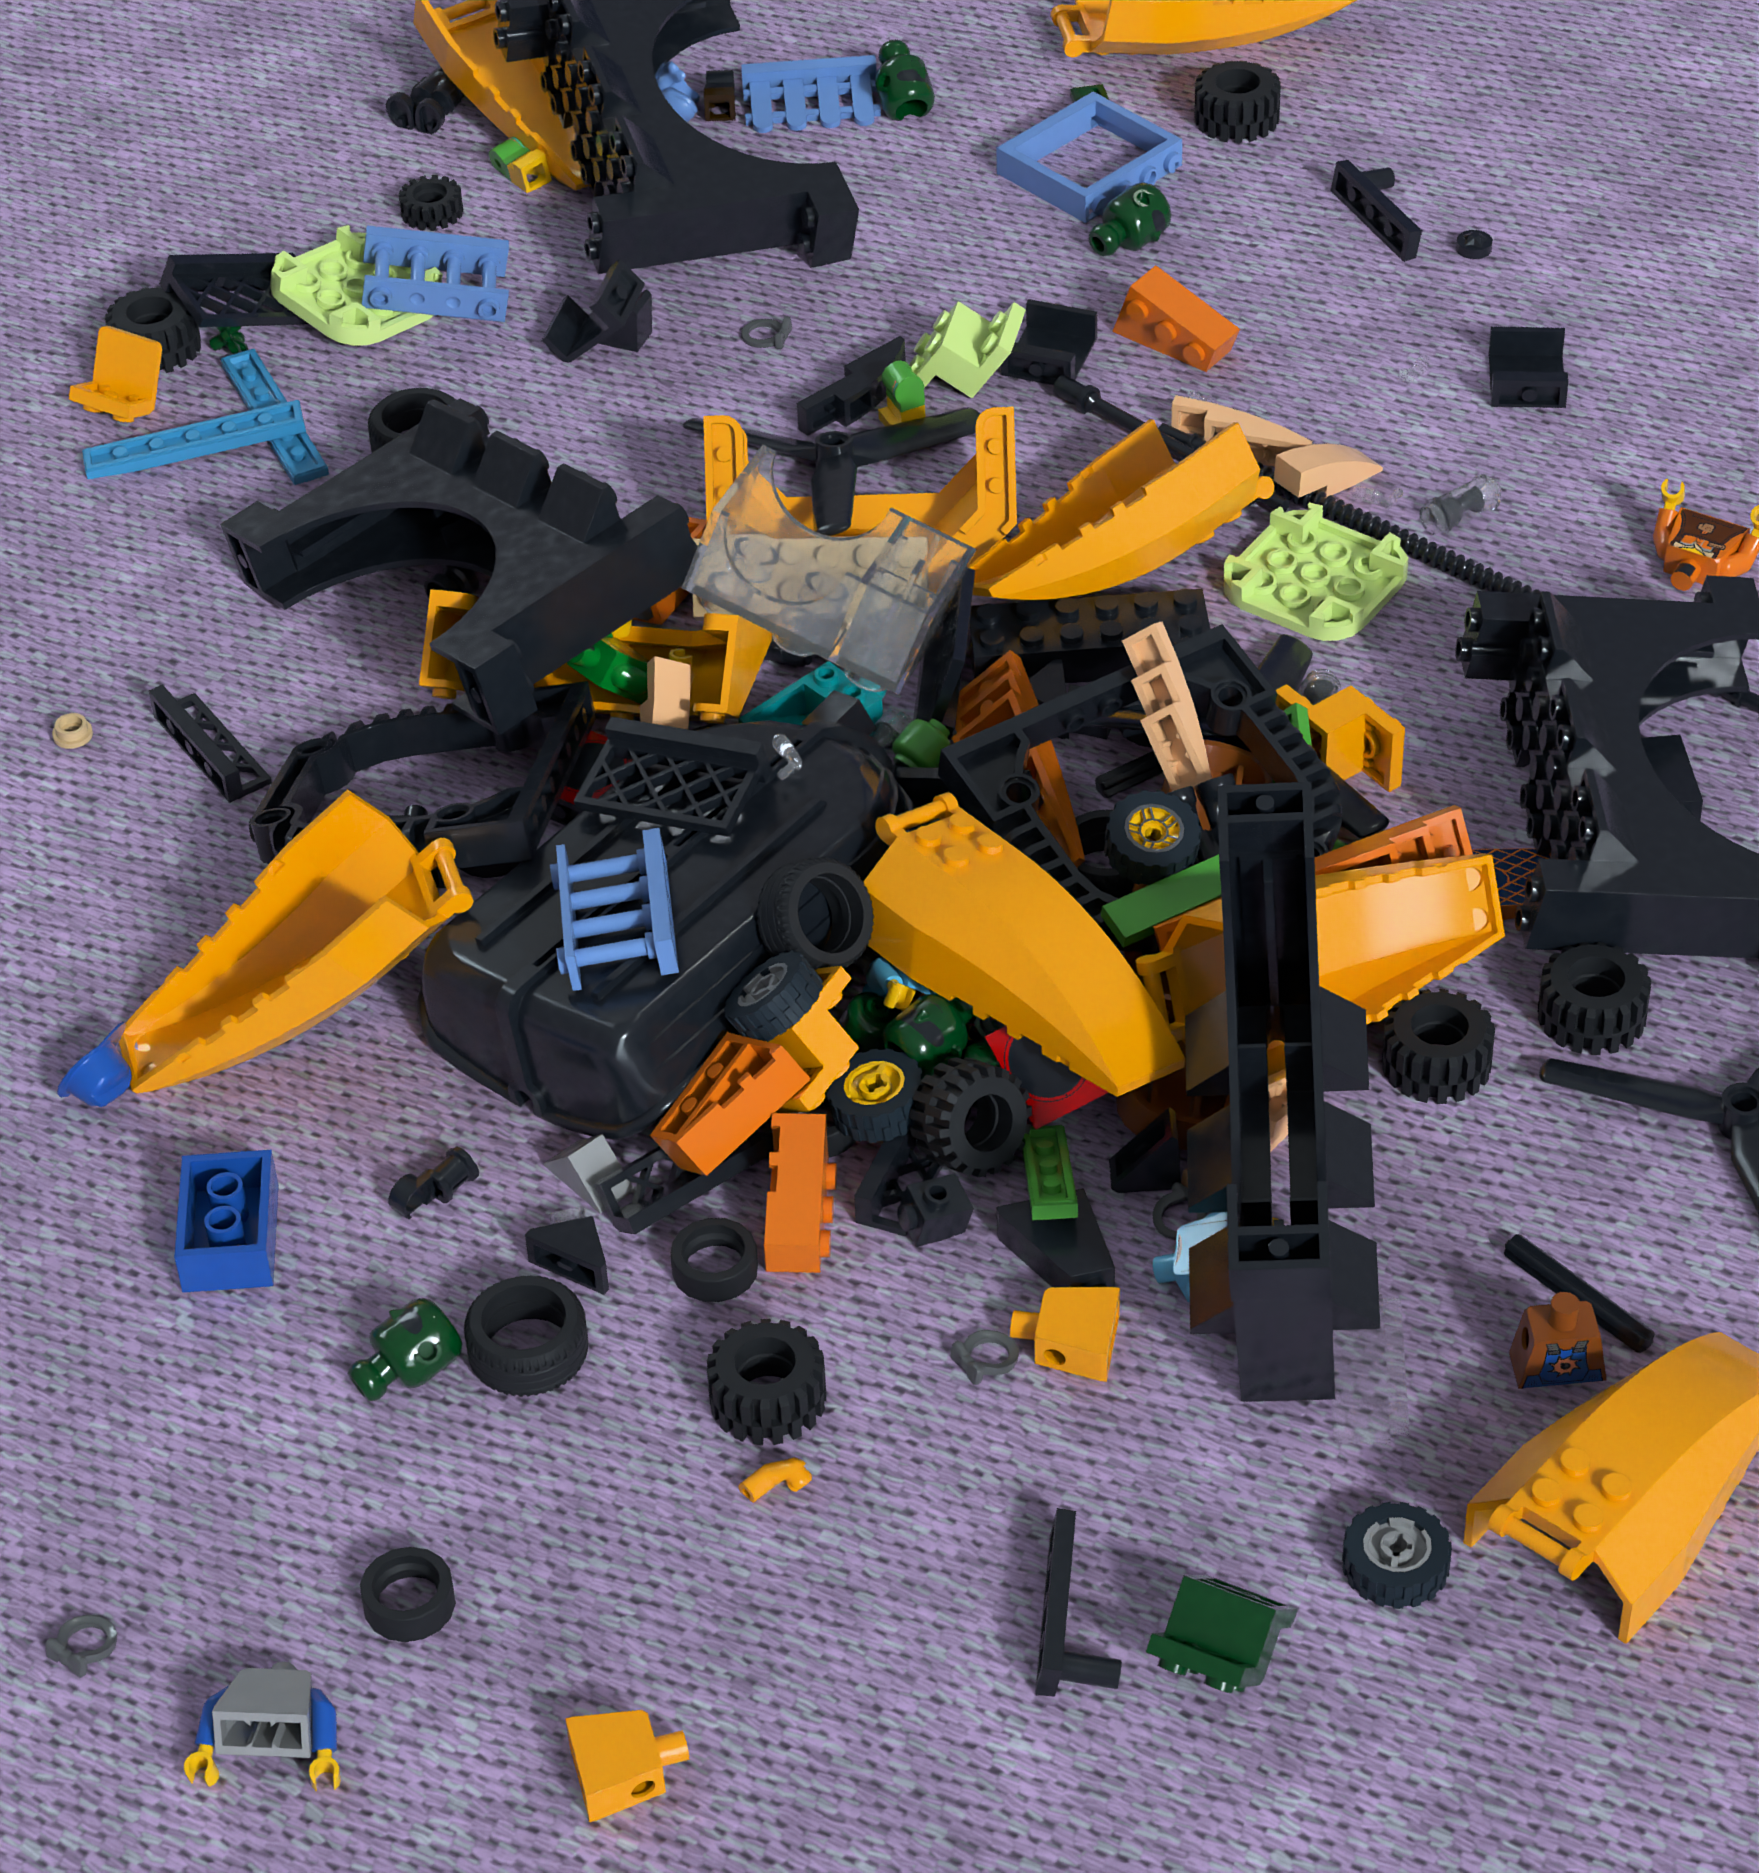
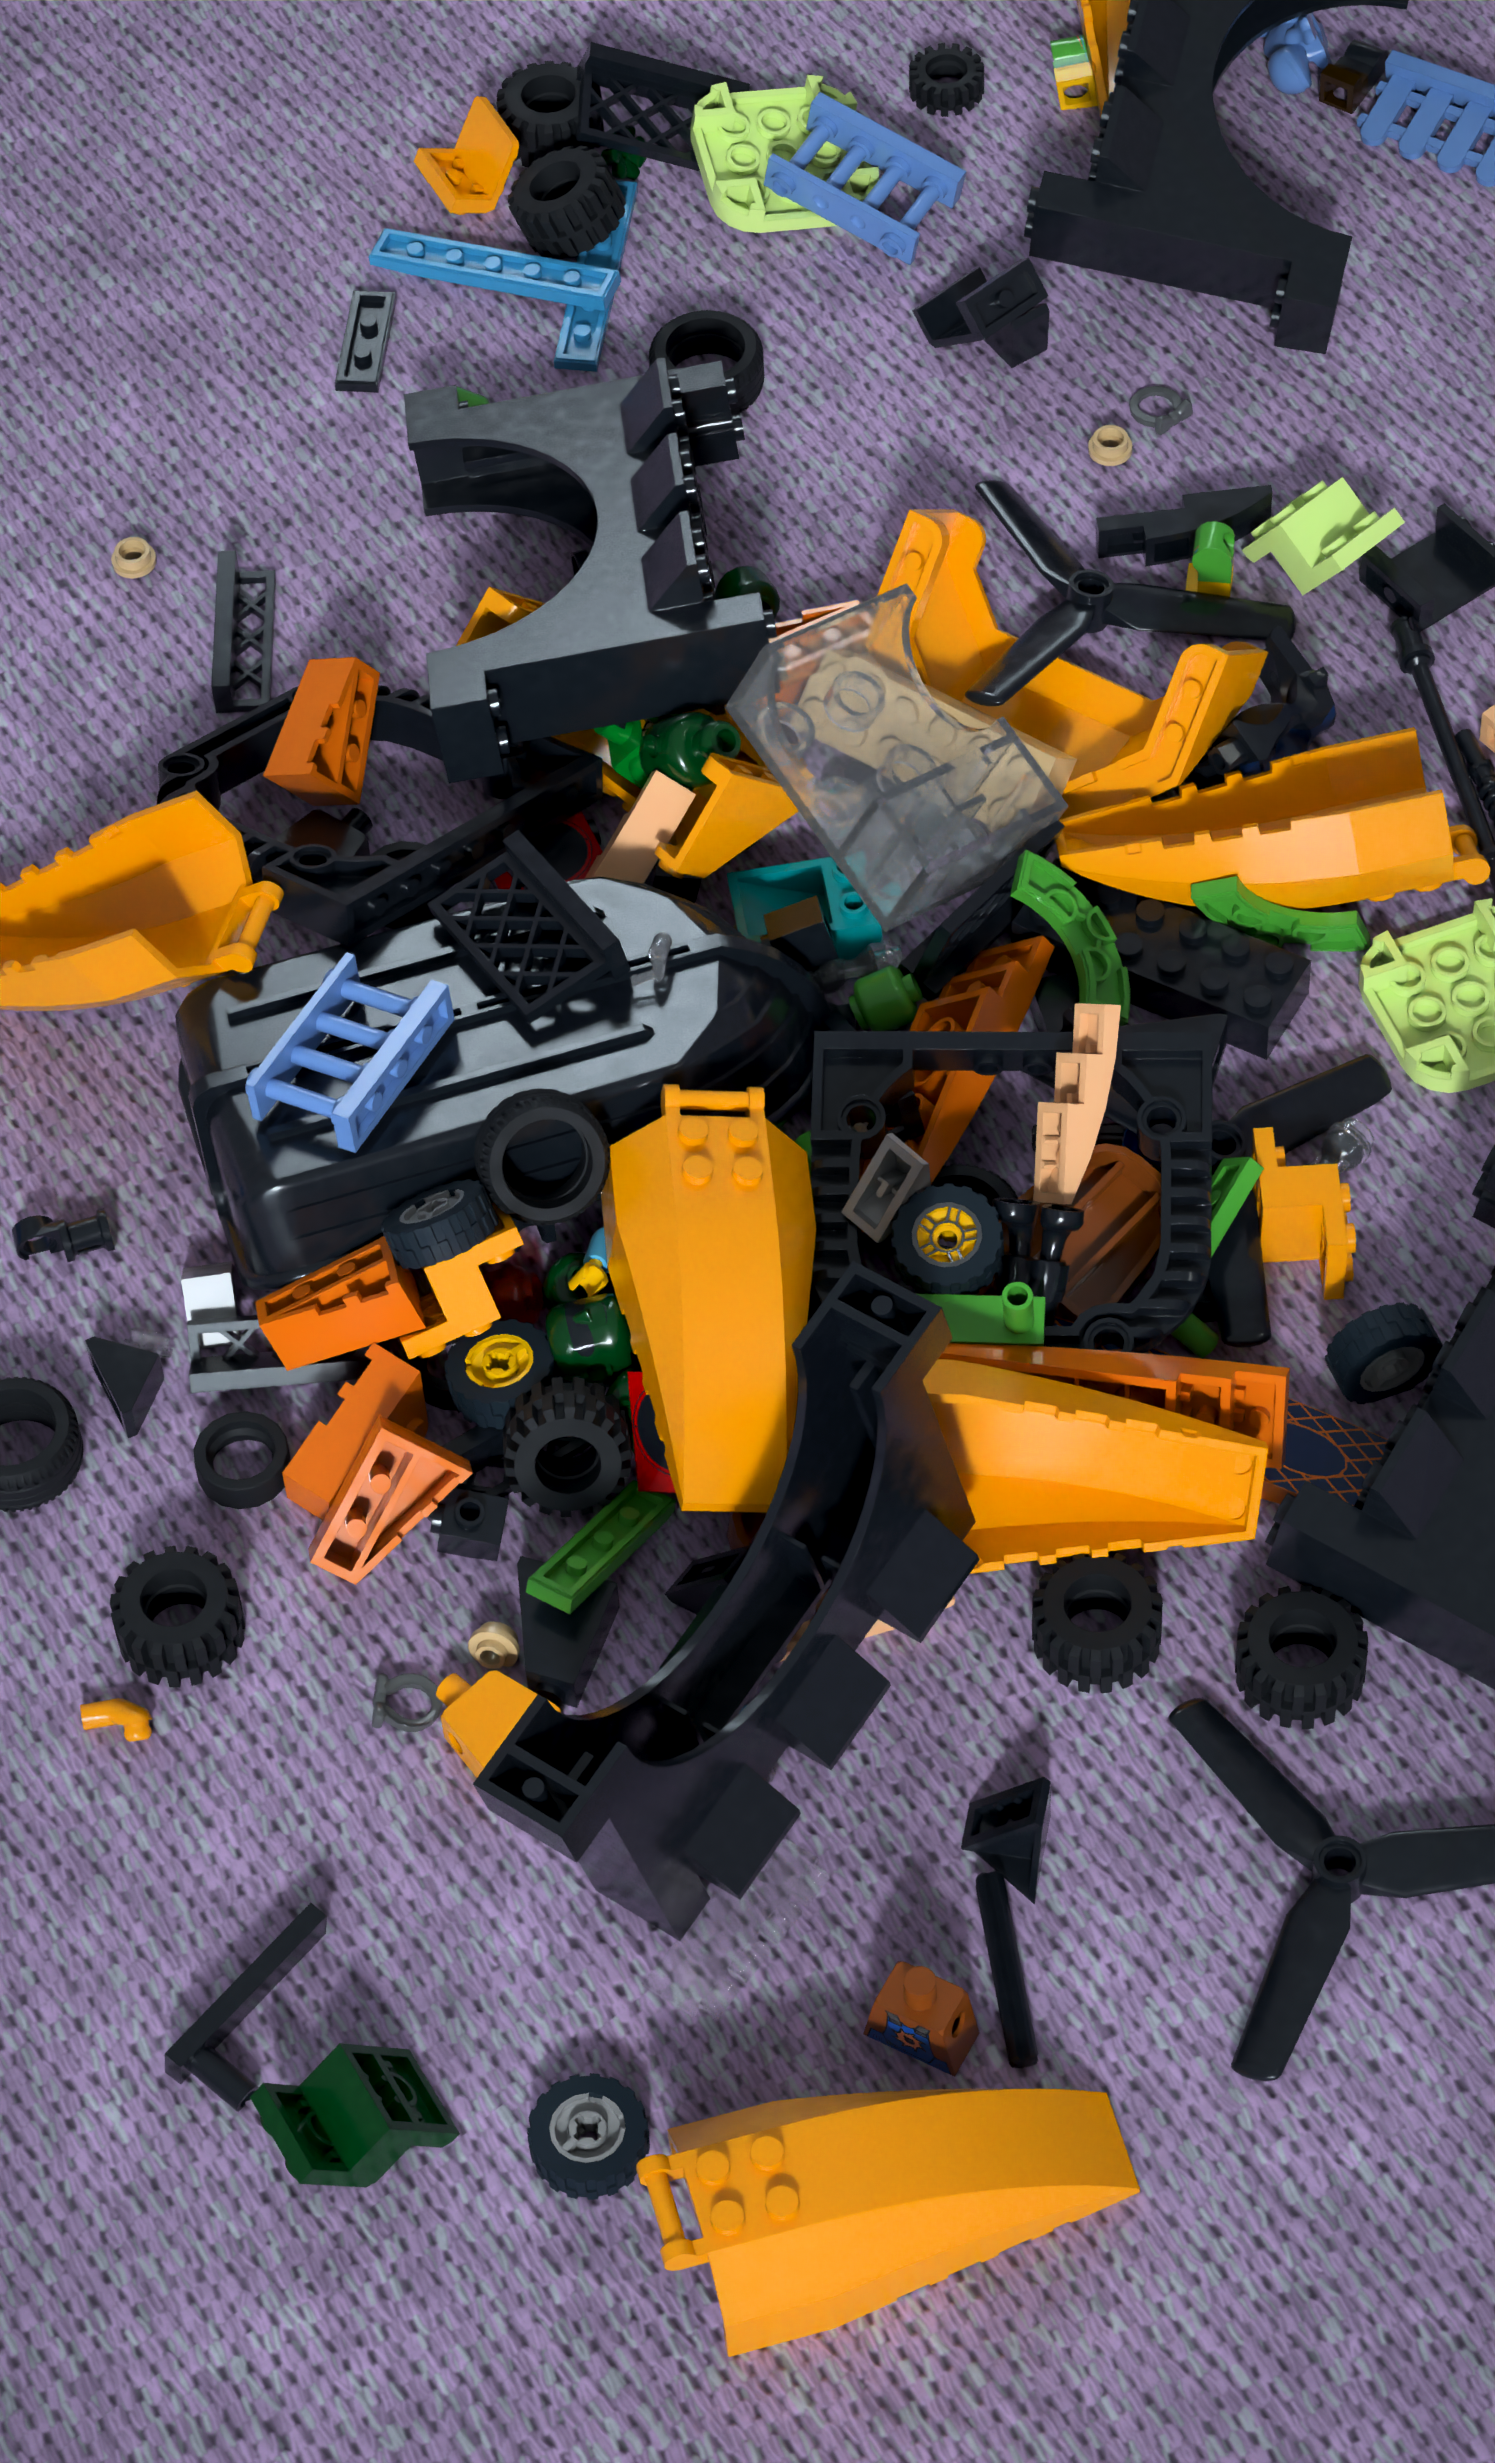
camera: 35 degrees right, 10 degrees up
none -> orange wedge [263,657,380,806]
none -> orange wedge [308,1415,473,1585]
none -> tile [335,290,397,393]
none -> tan plate [468,1621,520,1669]
none -> black tyre [508,146,626,259]
none -> dark green piece [639,712,741,792]
none -> light grey slope [841,1133,931,1243]
none -> black slope [961,1777,1051,1905]
none -> bright green tile [1010,850,1130,1026]
none -> tan plate [1088,425,1132,466]
none -> black hips [1189,625,1336,790]
none -> bright green tile [1191,876,1370,952]
none -> black wheel [1325,1302,1443,1405]

